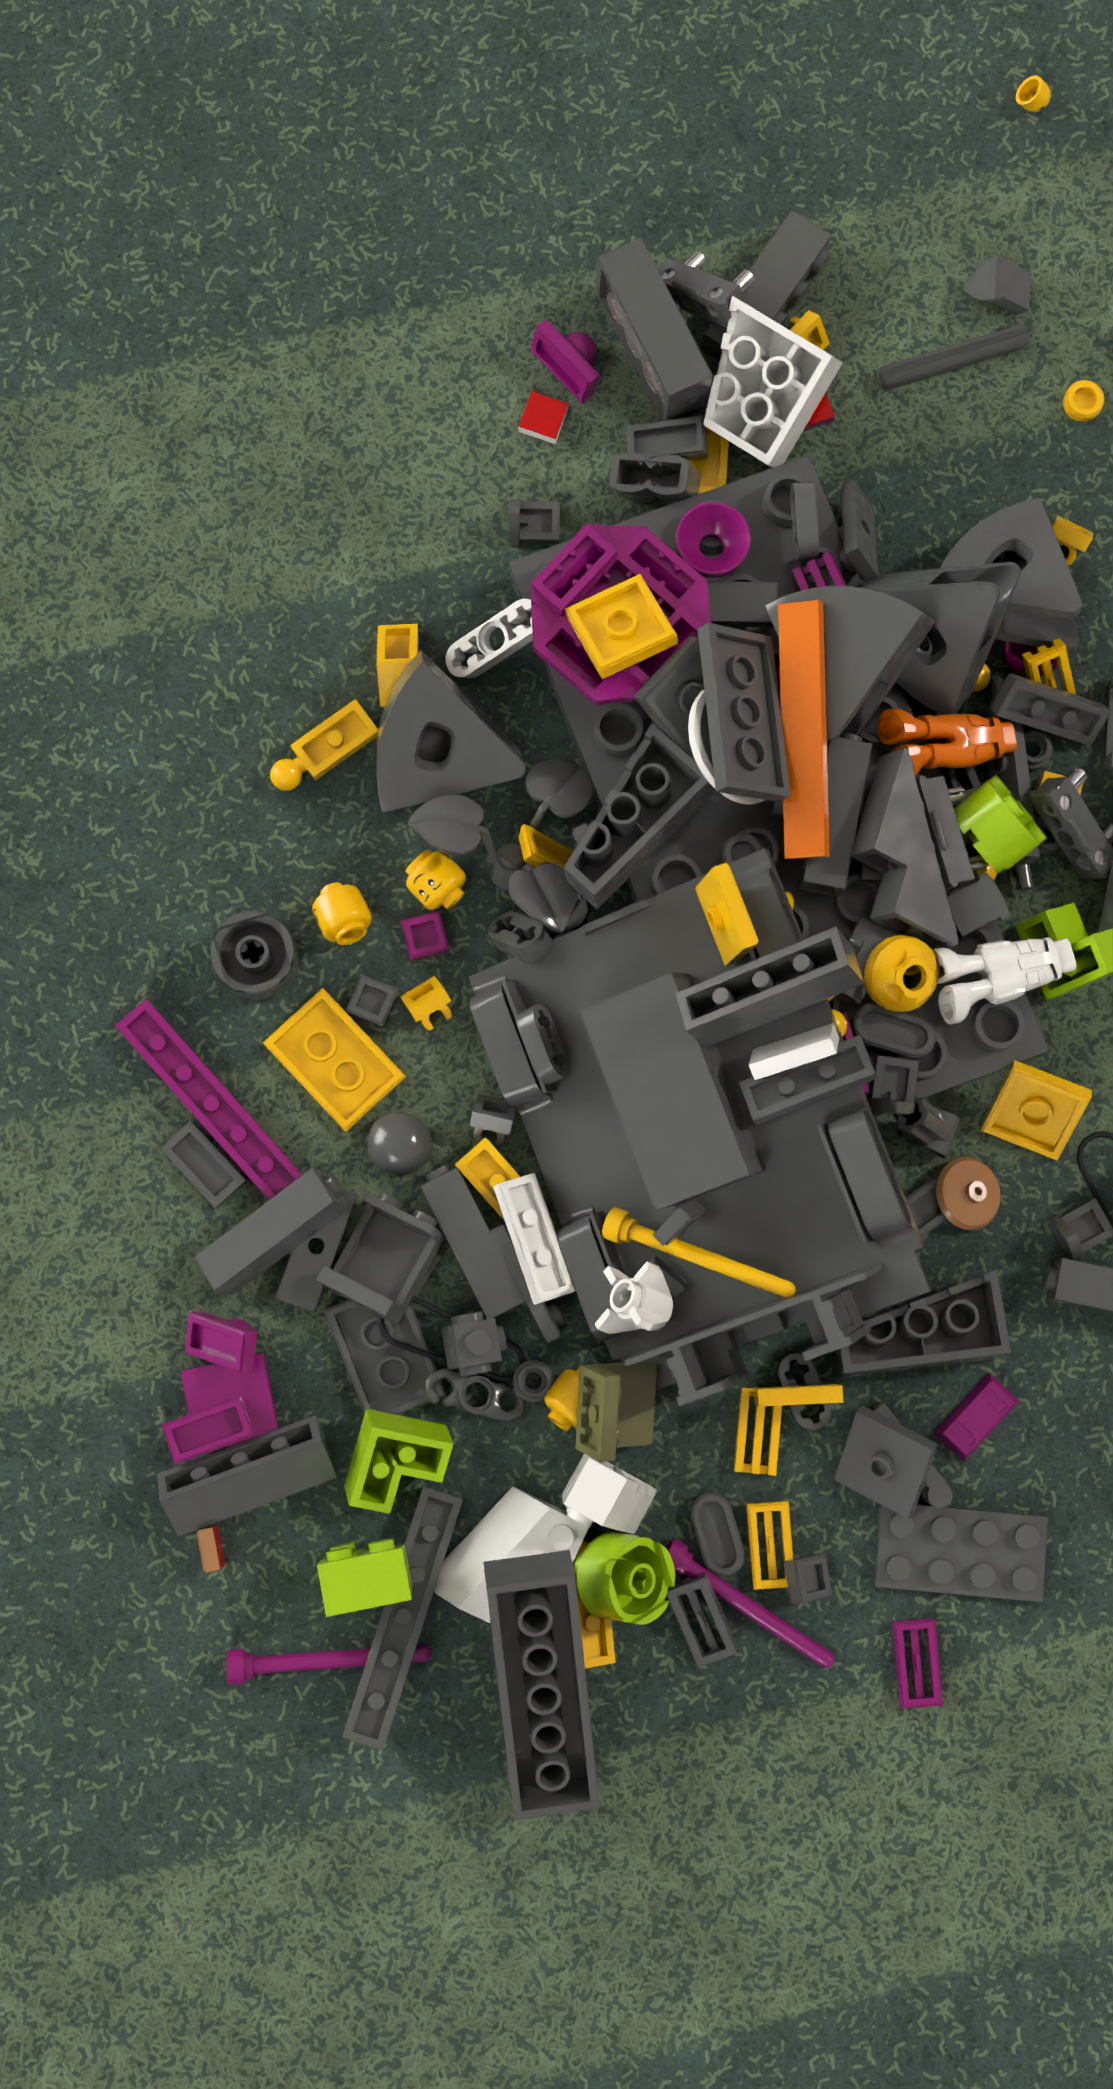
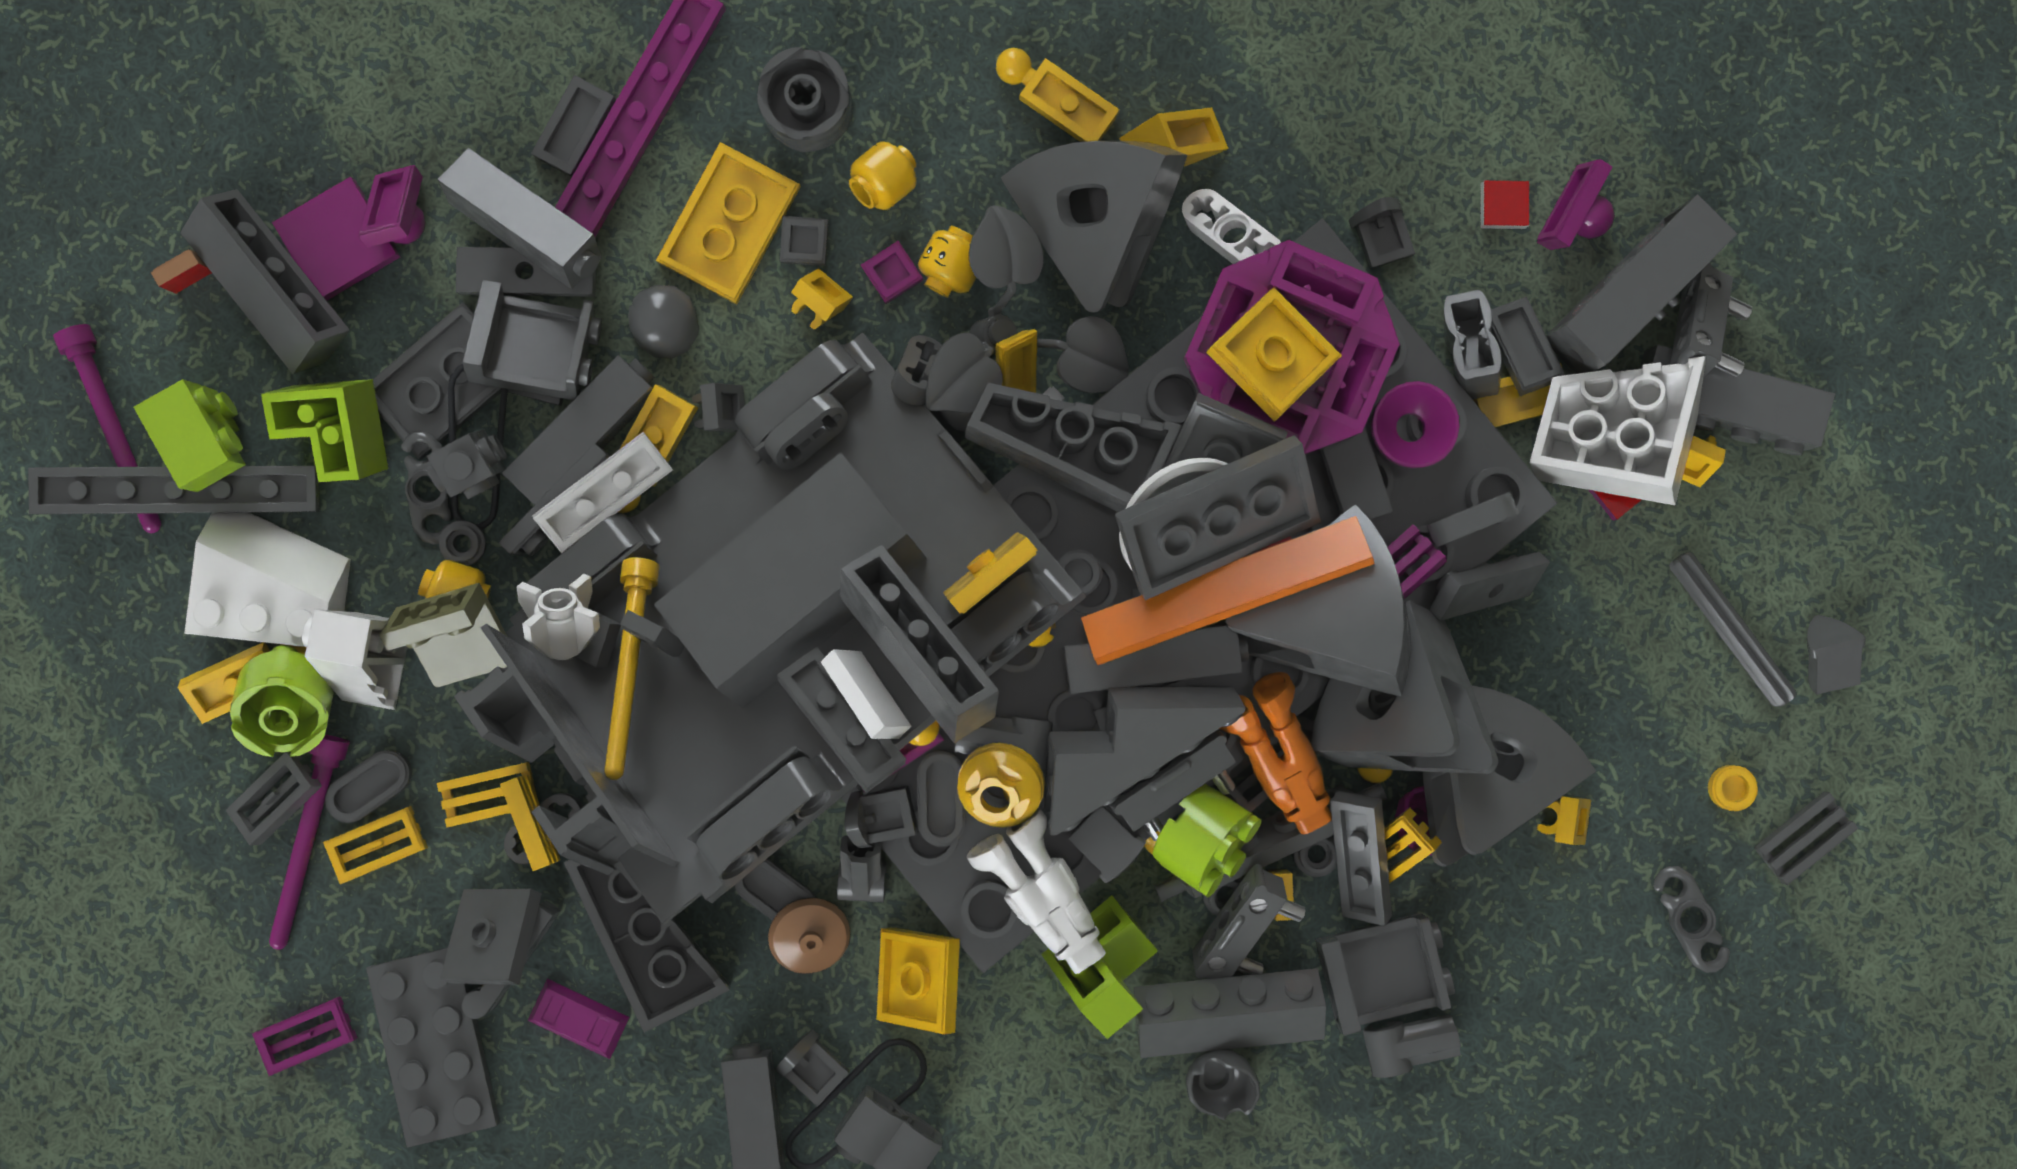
camera: 75 degrees right, 5 degrees up
magenta tile [161,1395,255,1465] -> none
dark grey brick [483,1550,600,1820] -> none
dark grey tile [784,1553,832,1604] -> none

